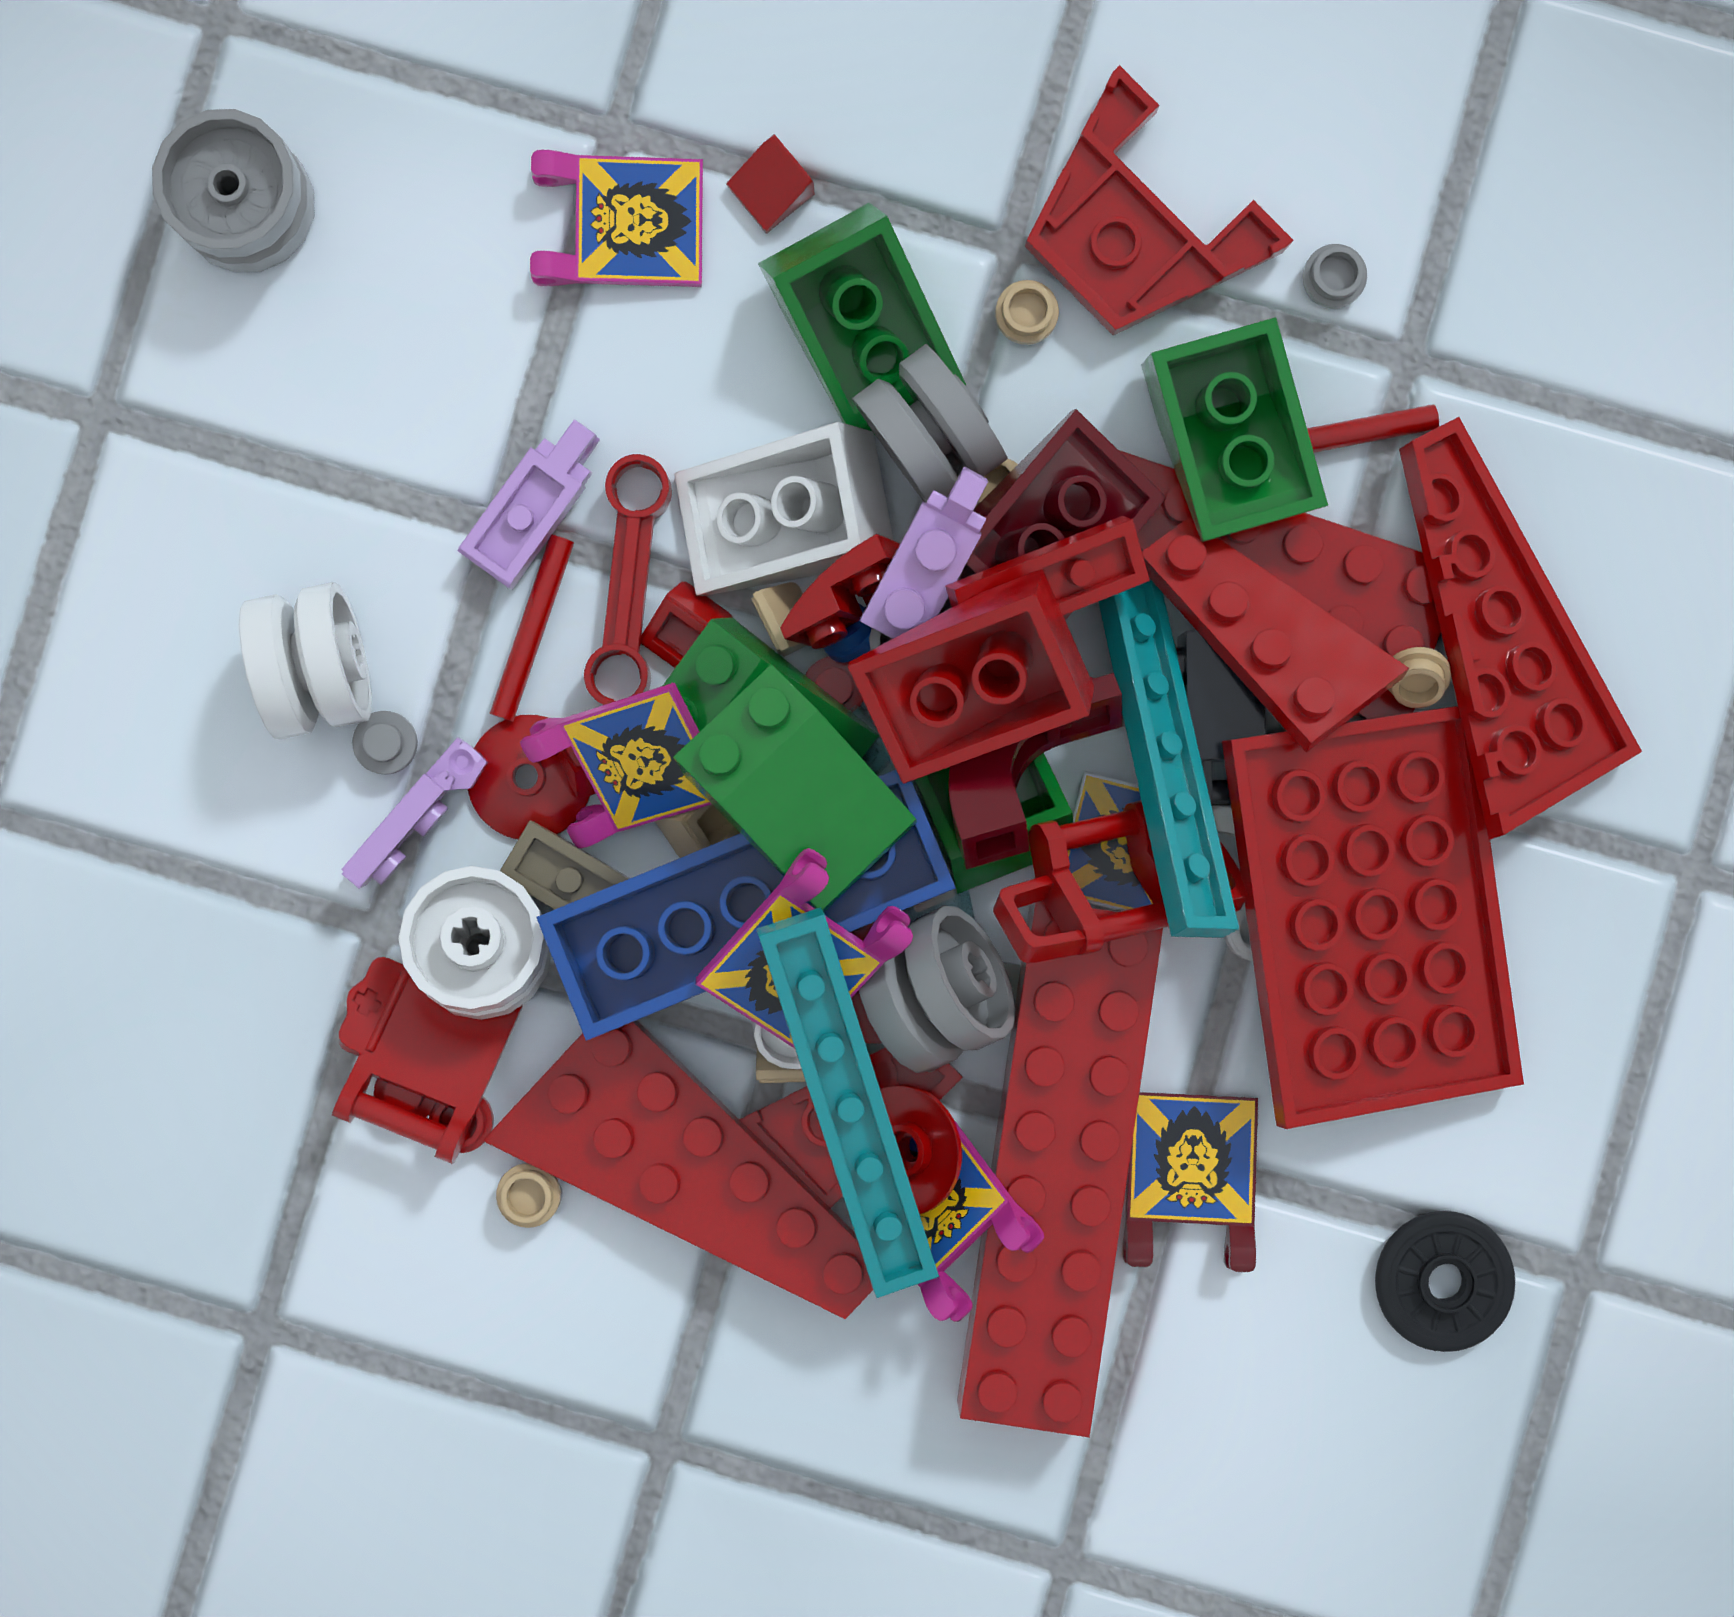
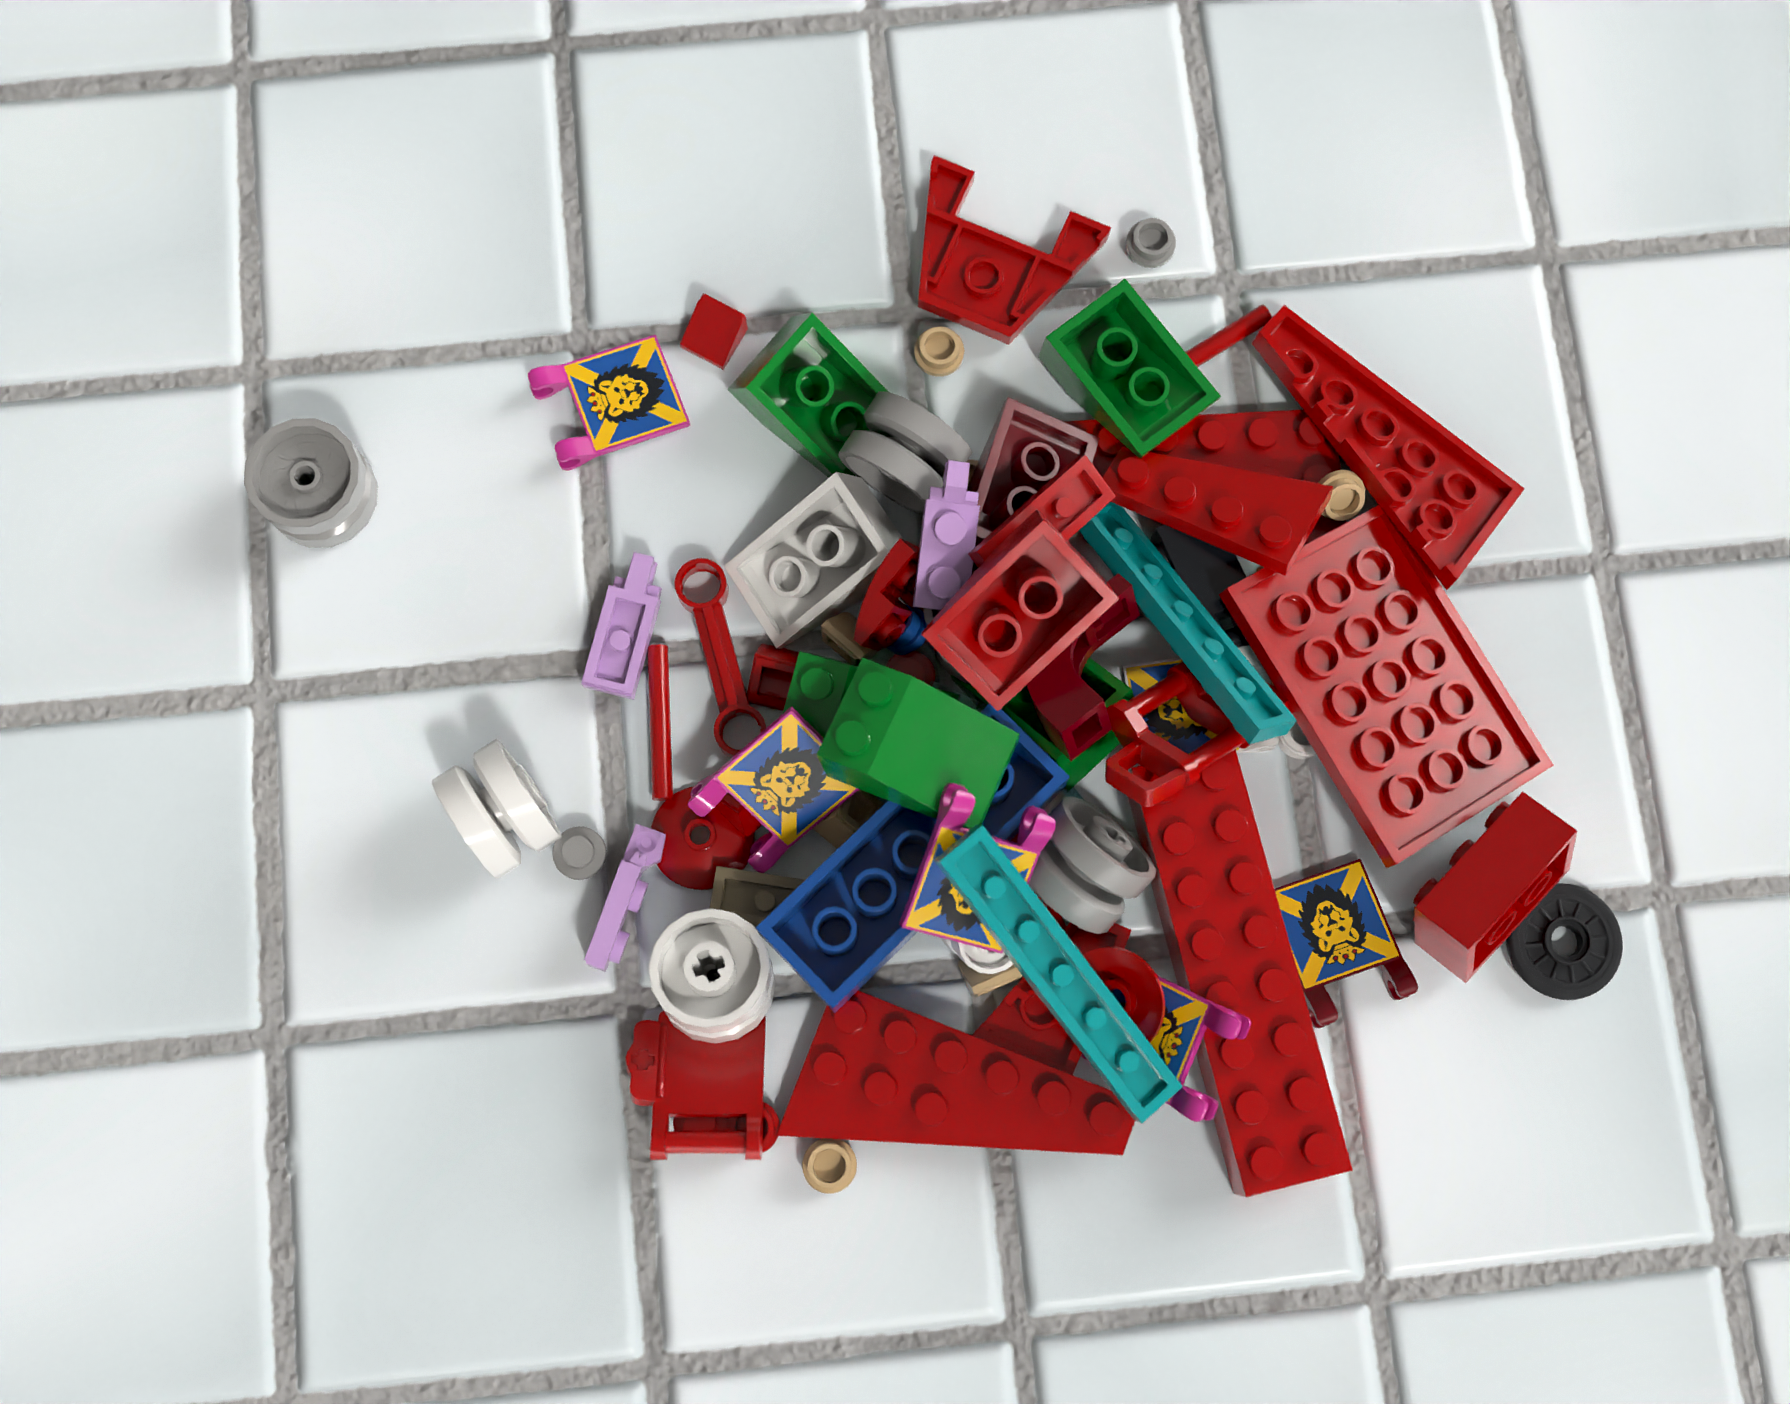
camera: 25 degrees left, 10 degrees down
none -> red brick [1413,791,1578,983]

